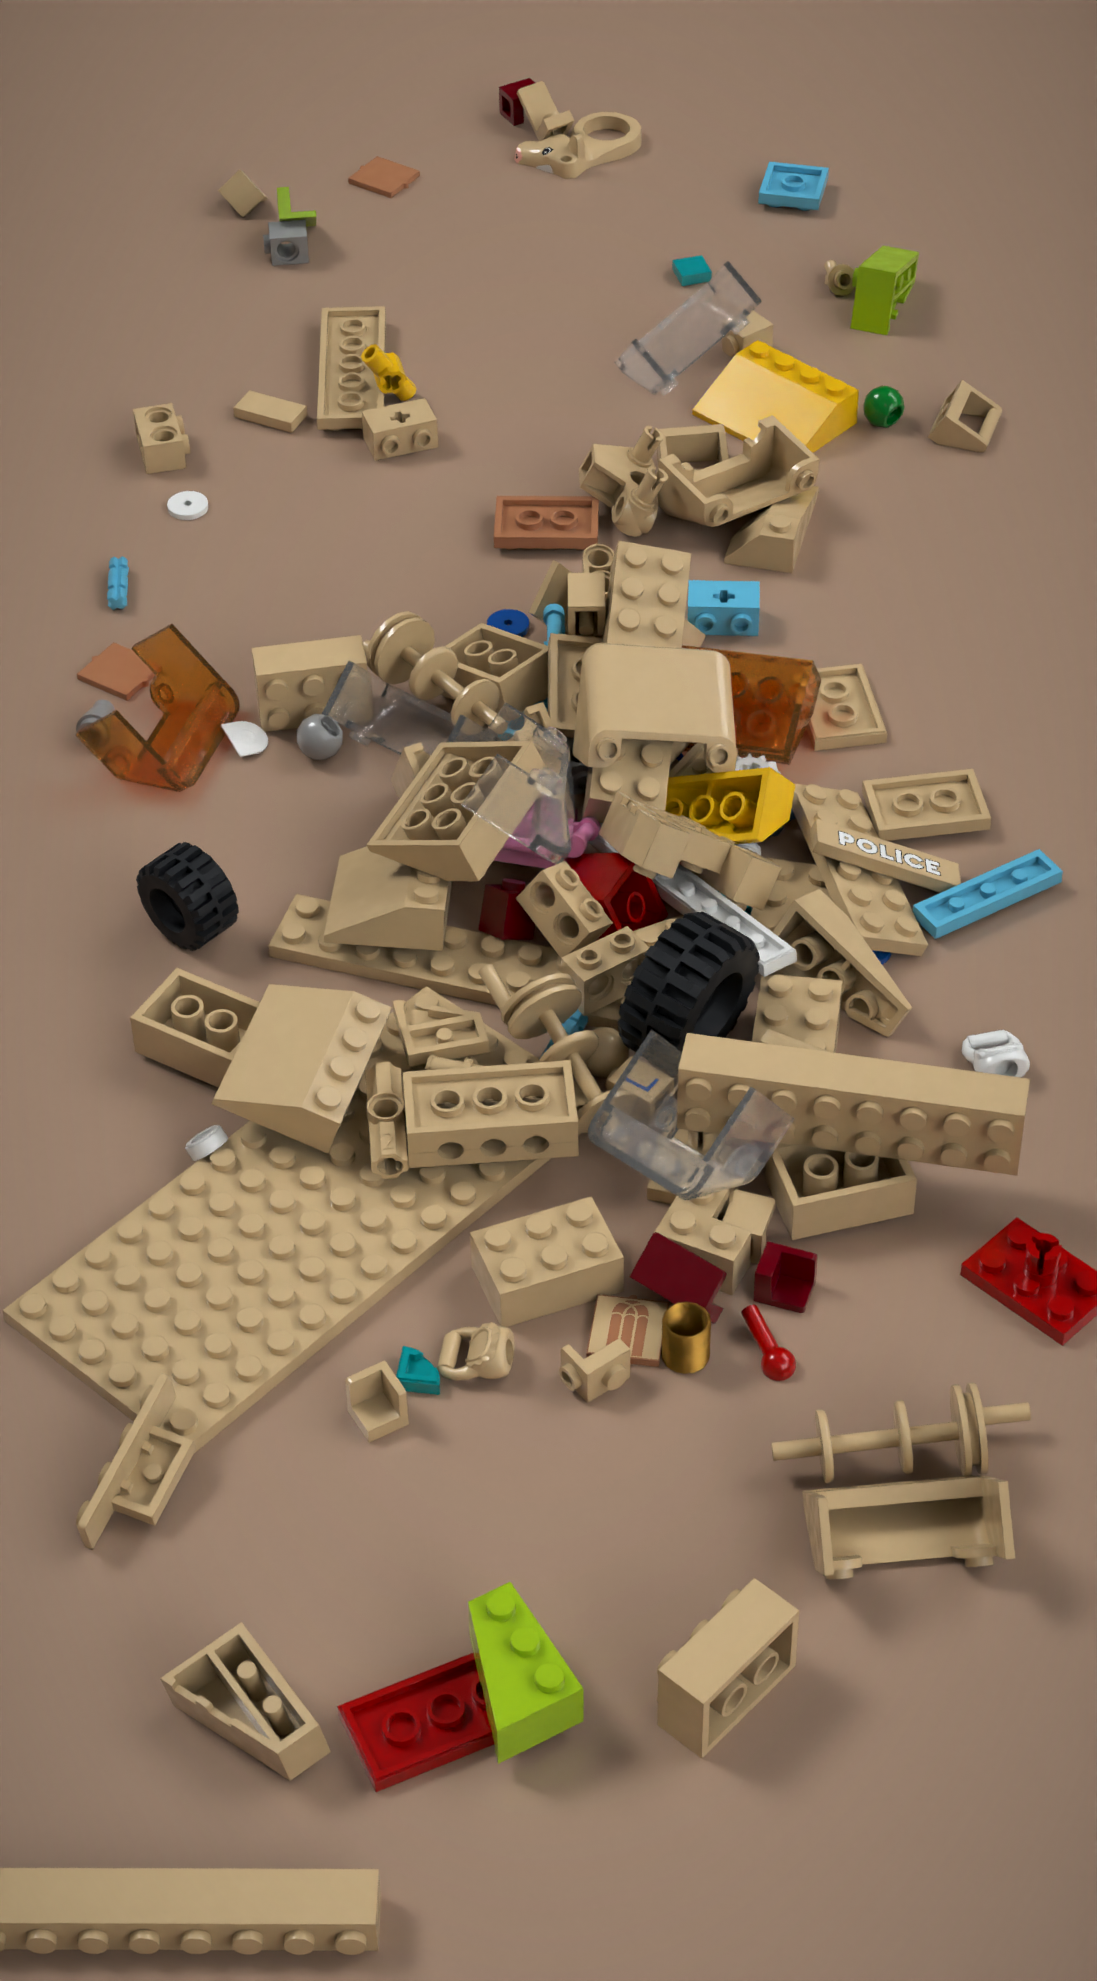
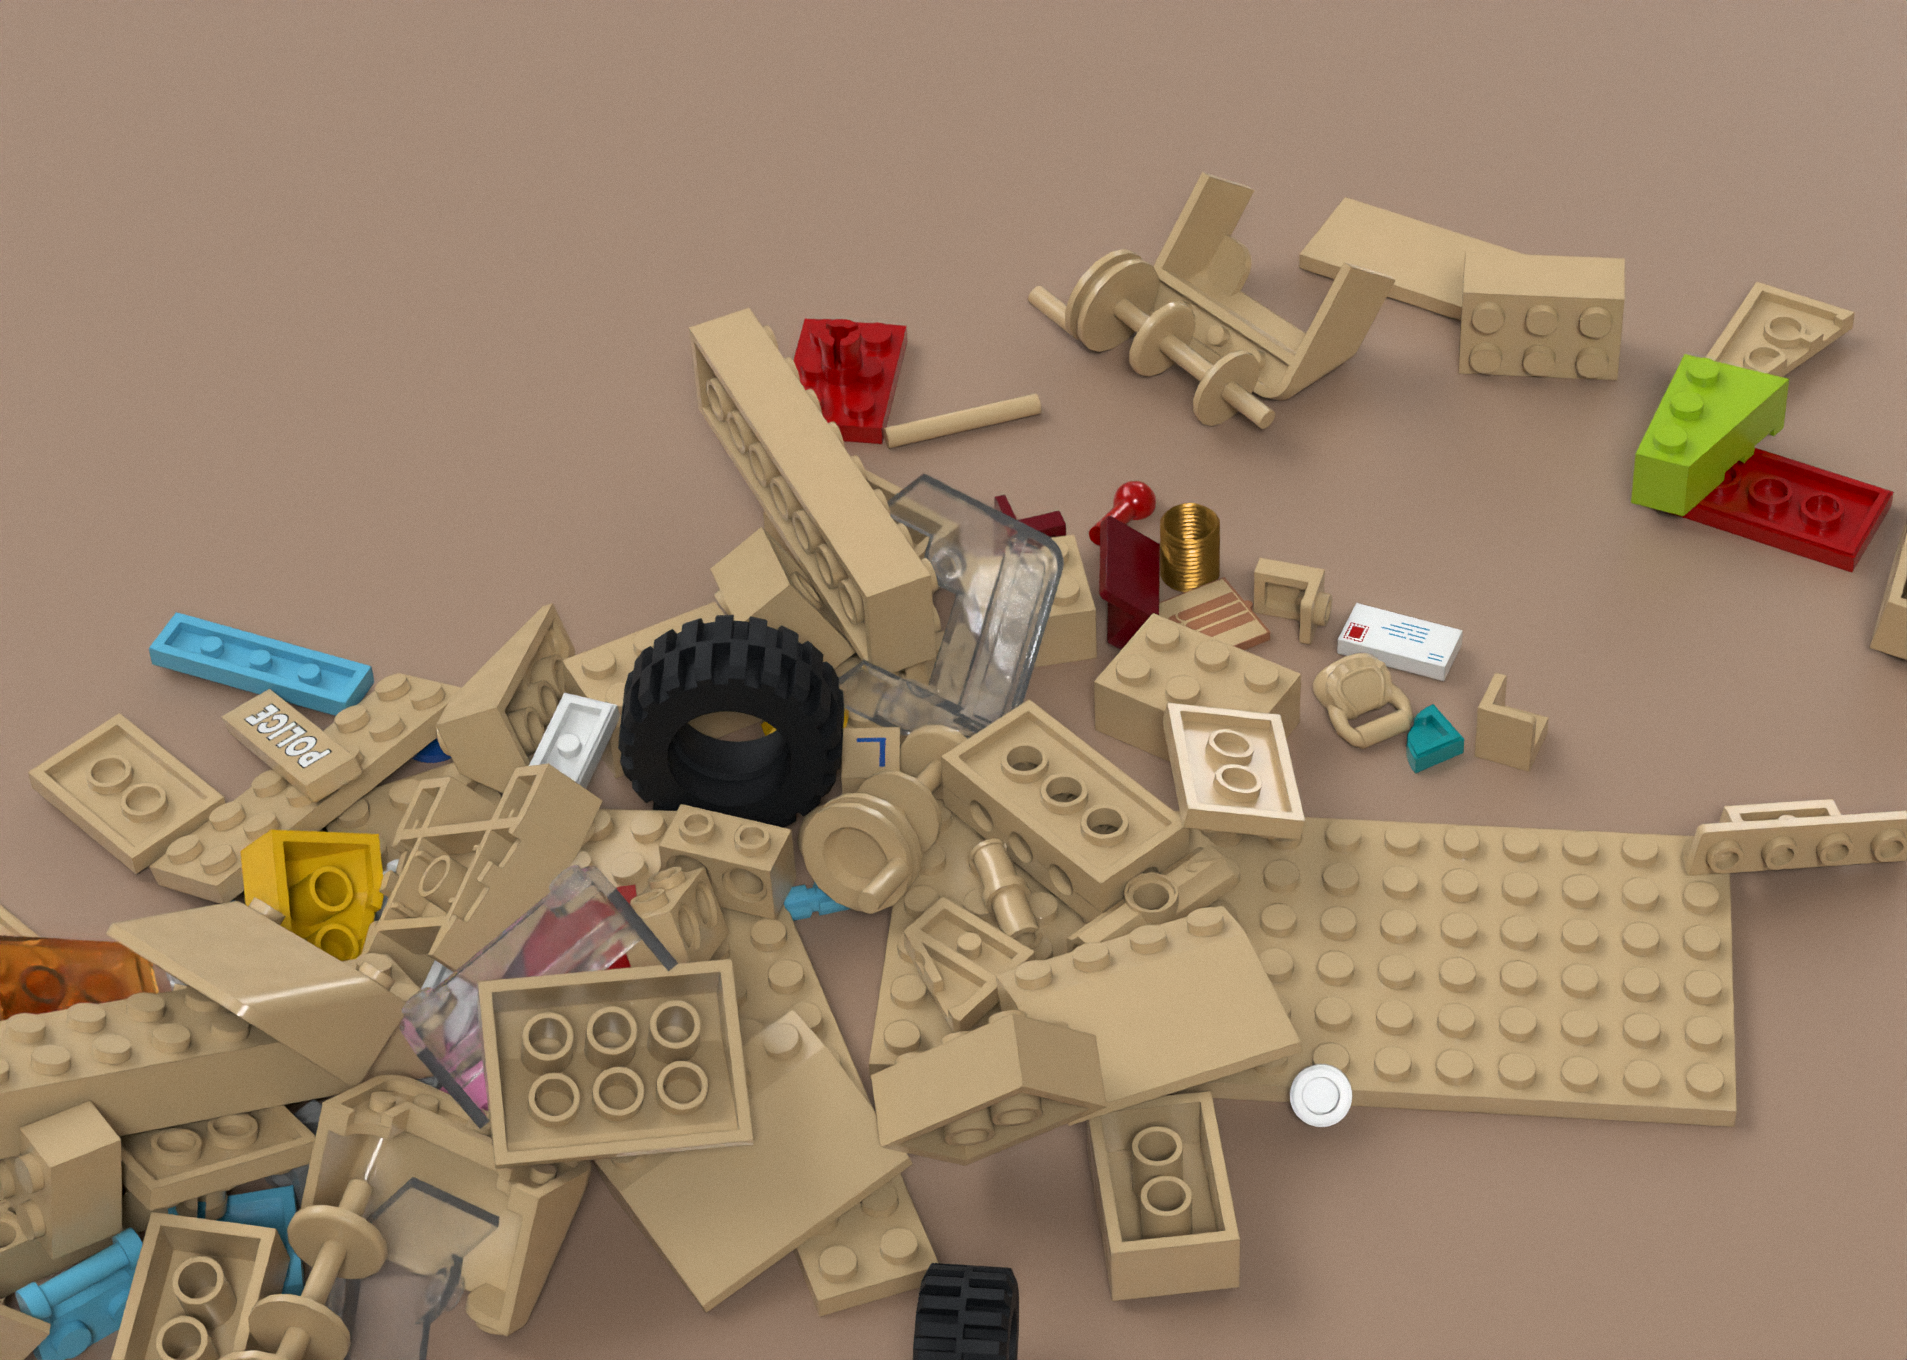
camera: 125 degrees left, 0 degrees up
white piece [962,1030,1030,1078] -> none
none -> tan brick [871,1010,1107,1166]
none -> tan bar [883,393,1041,449]
none -> tan plate [1162,702,1305,841]
none -> tan tile [1299,197,1523,321]
none -> white tile [1337,603,1463,681]
none -> tan wing [1705,282,1855,377]

